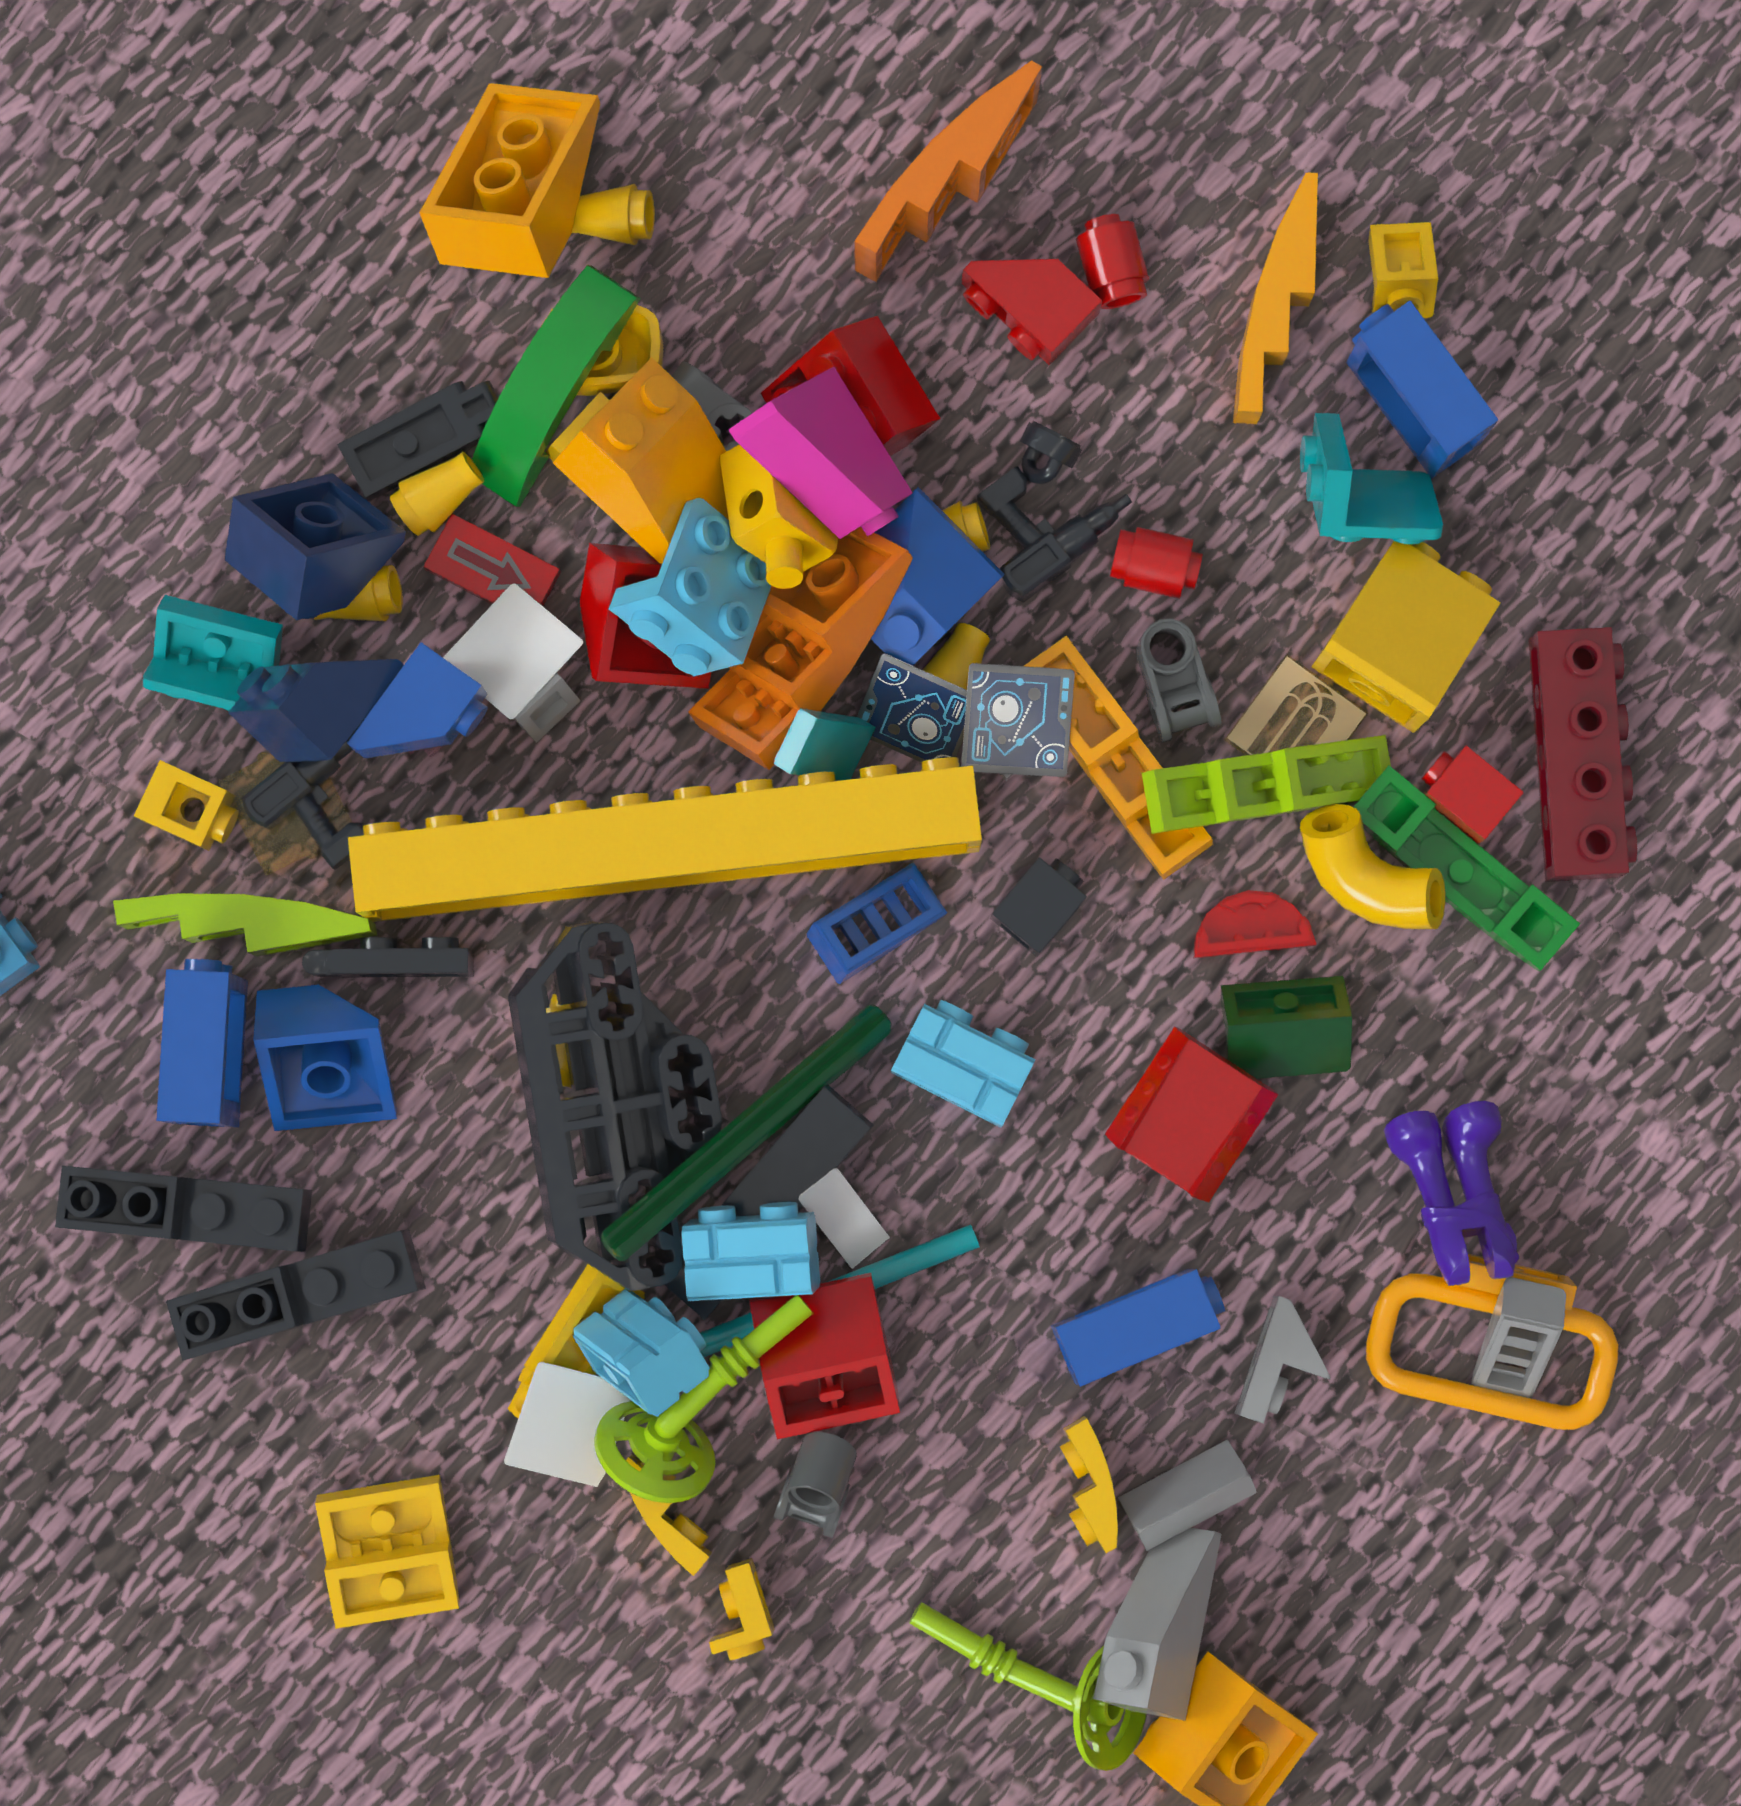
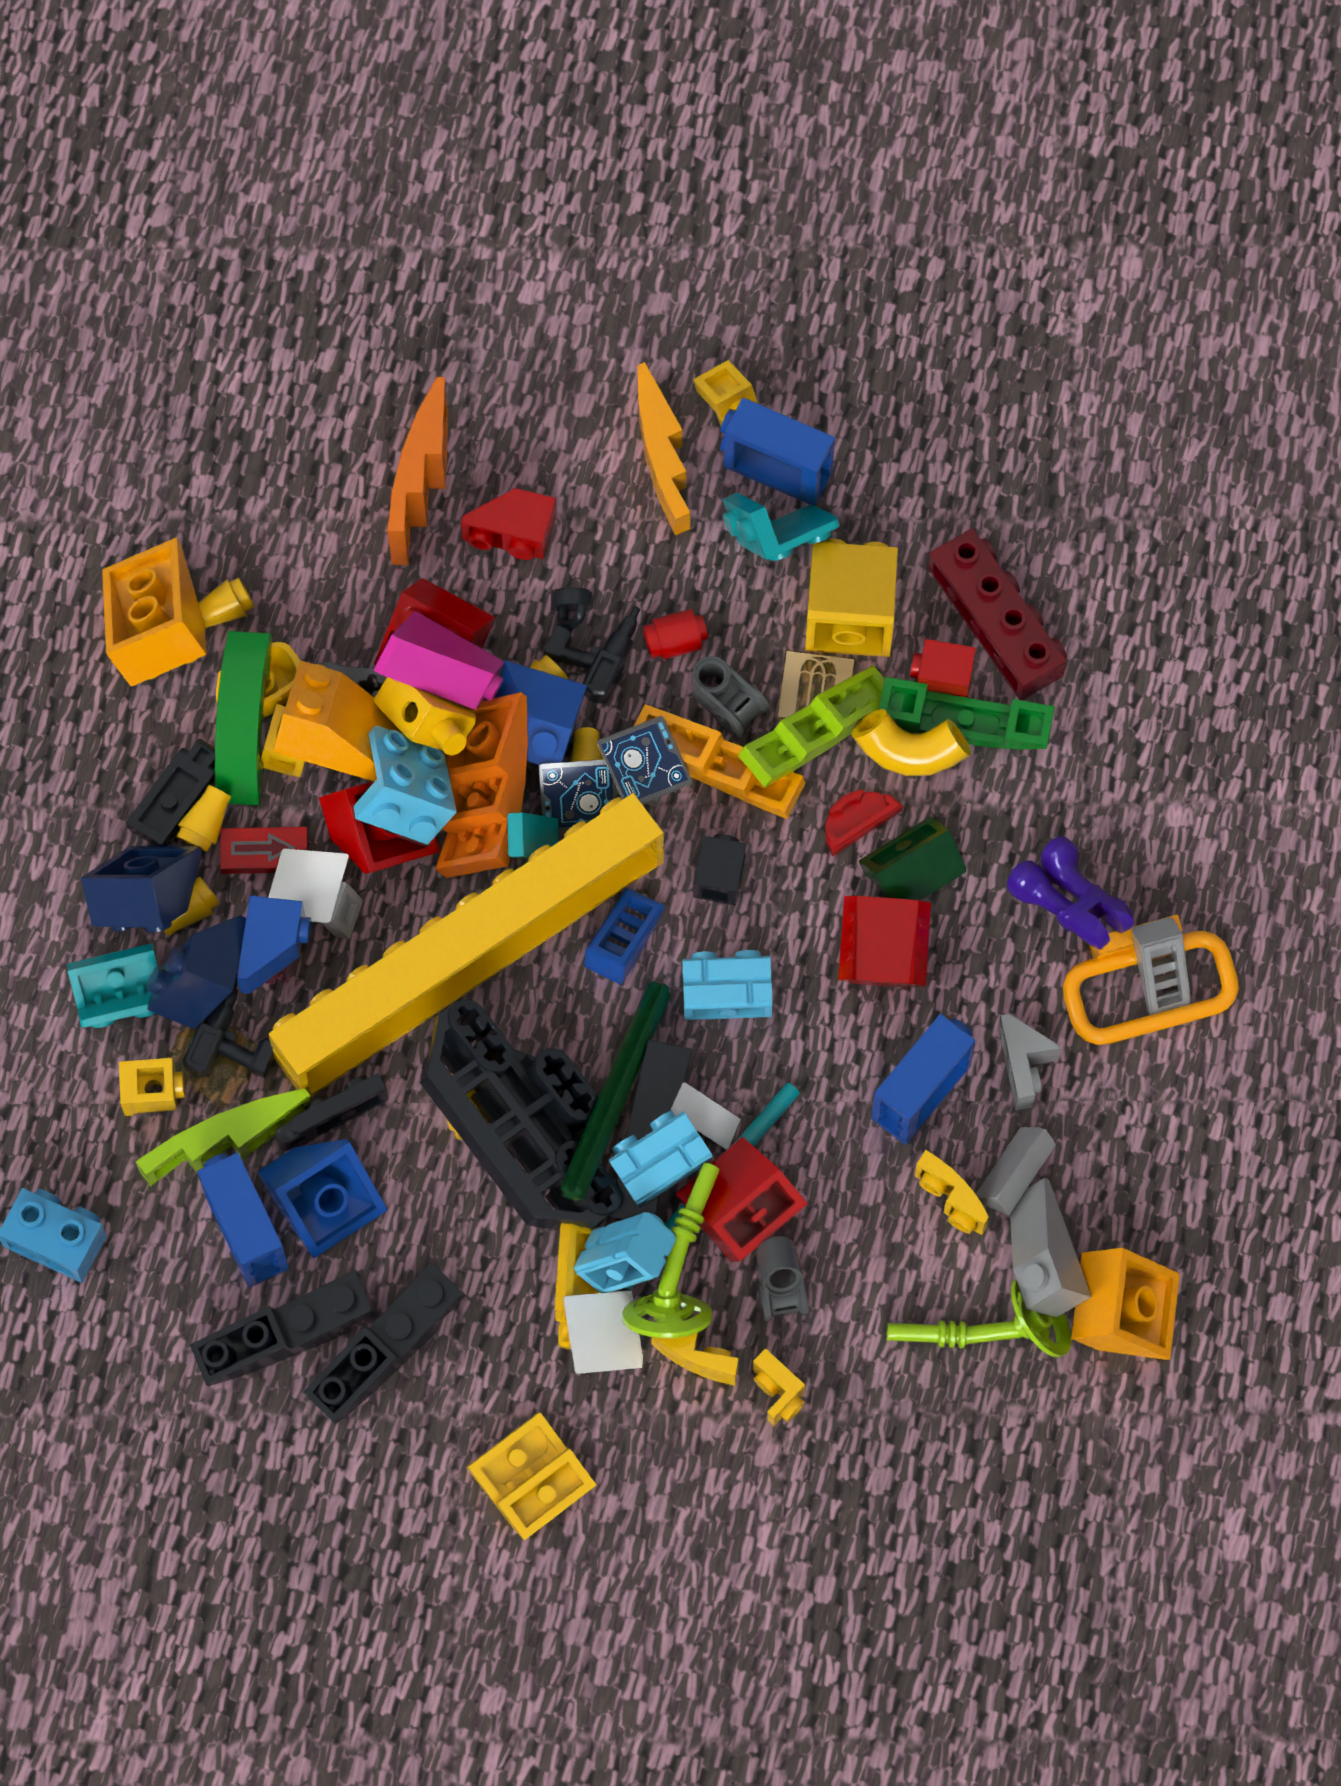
camera: 30 degrees left, 15 degrees down
red brick [1076,214,1149,309] -> none

